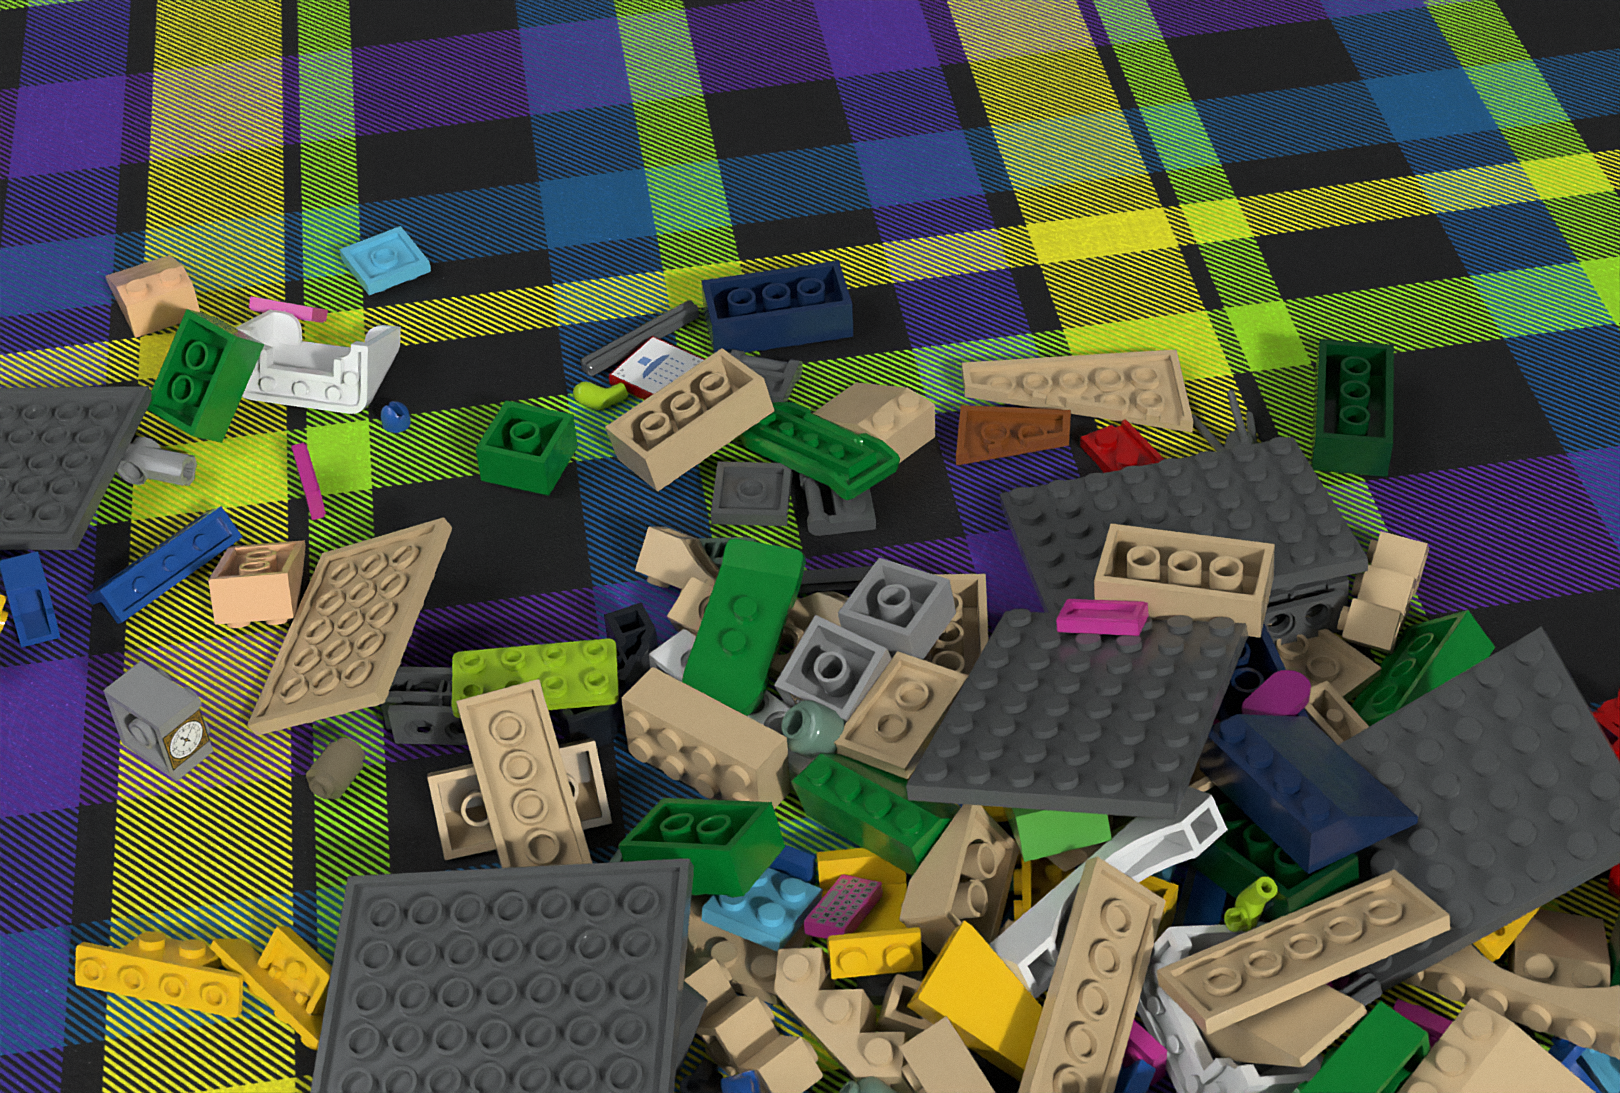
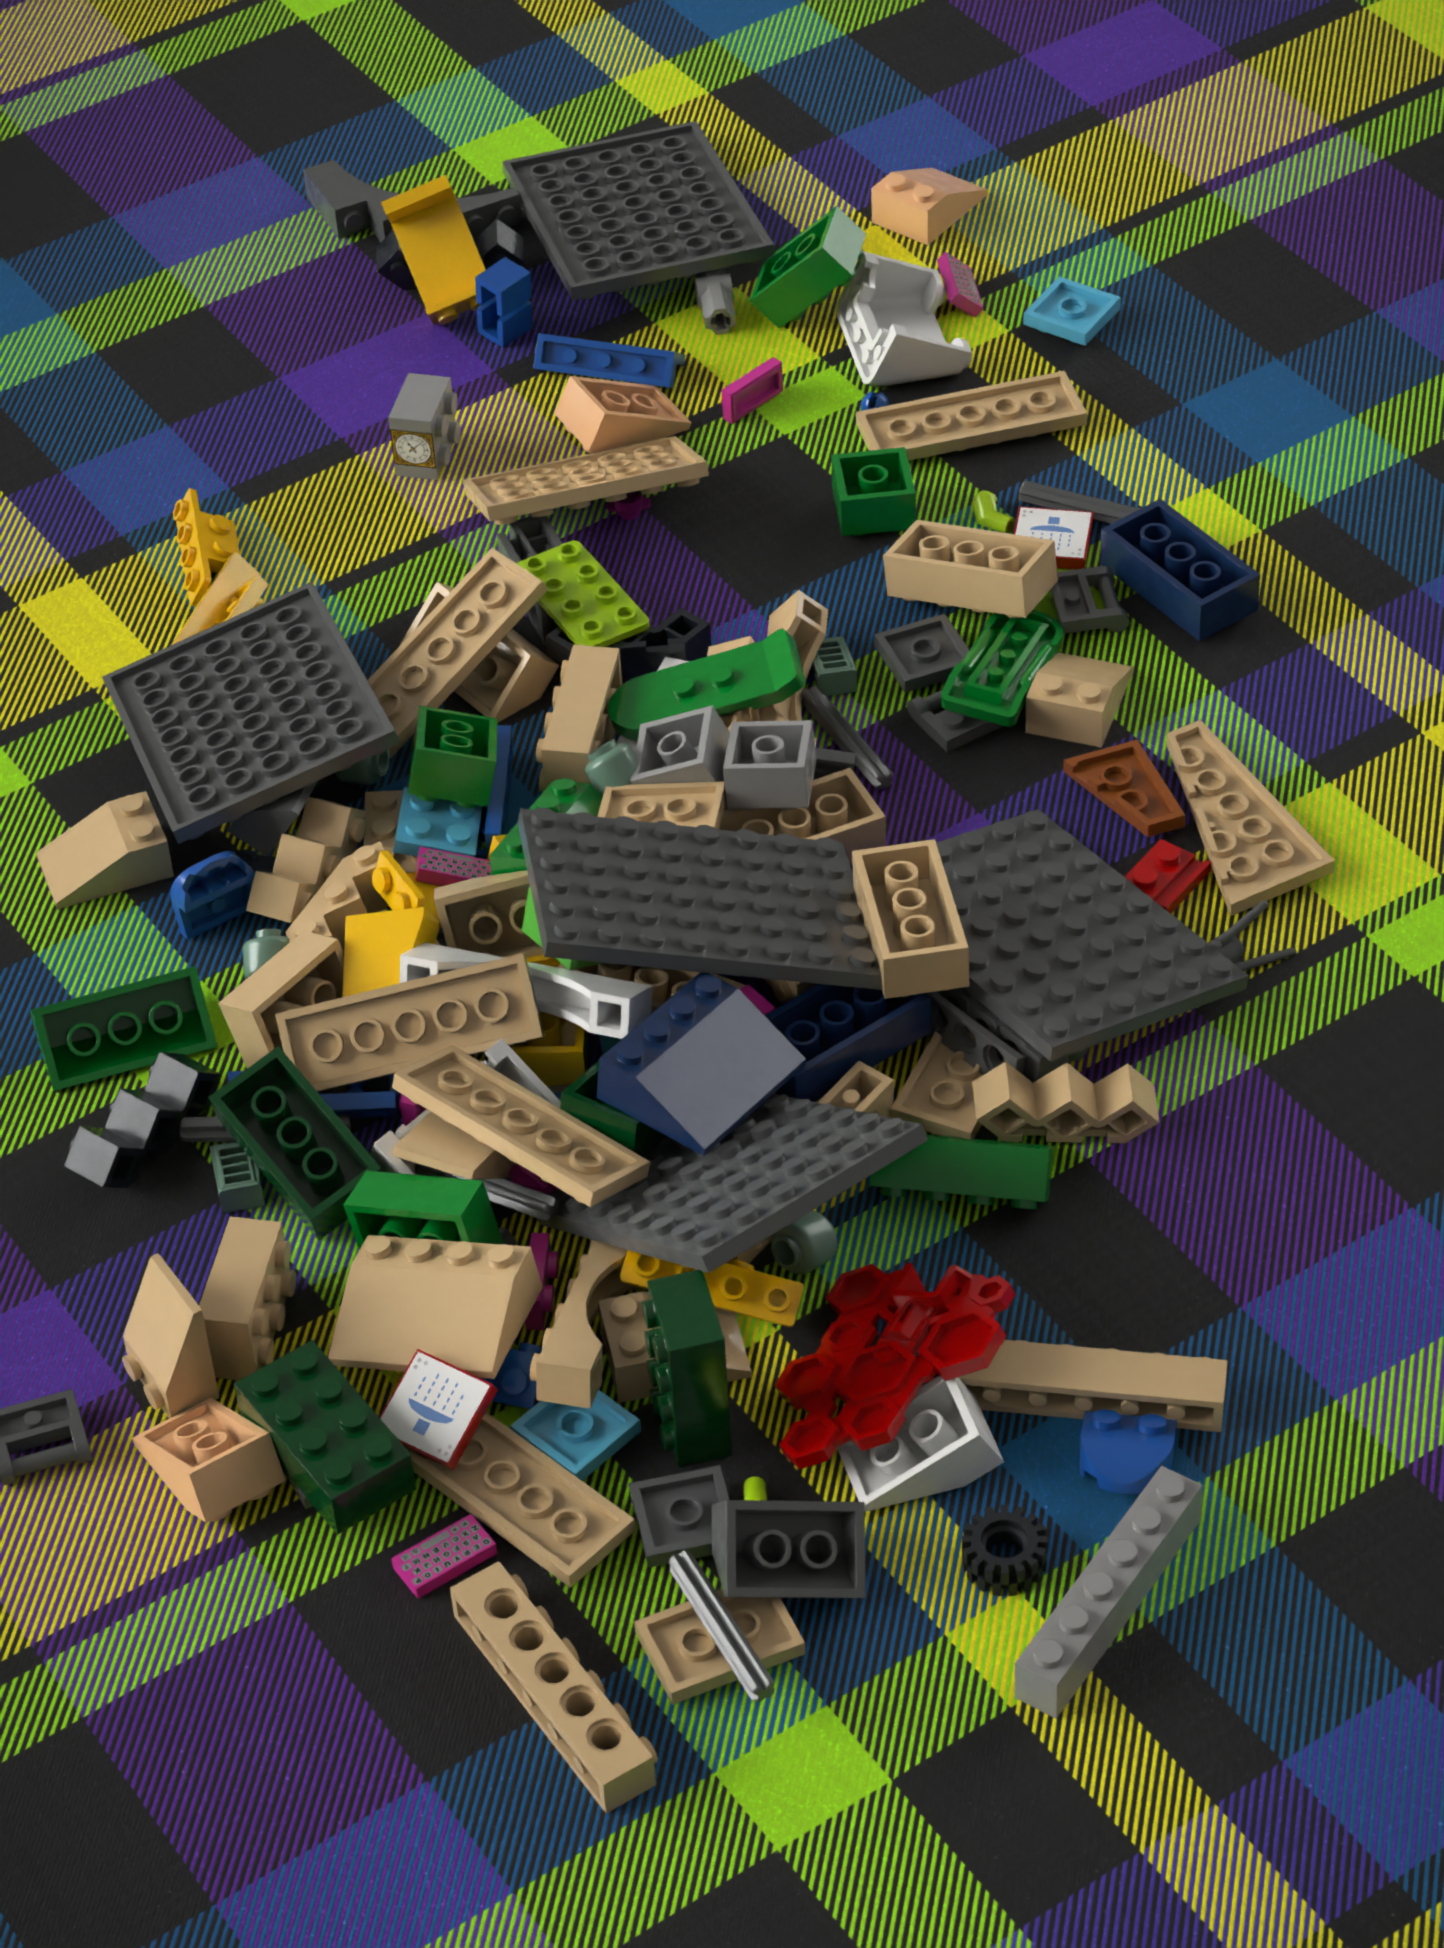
camera: 65 degrees right, 0 degrees up
dark tan brick [306,737,365,799] -> none
dark pink tile [1056,599,1149,636] -> none
lime arm [1224,877,1278,933] -> none
magenta tile [1241,670,1311,716] -> none
dark green brick [1311,339,1394,477] -> none
none -> tan plate [856,371,1087,461]

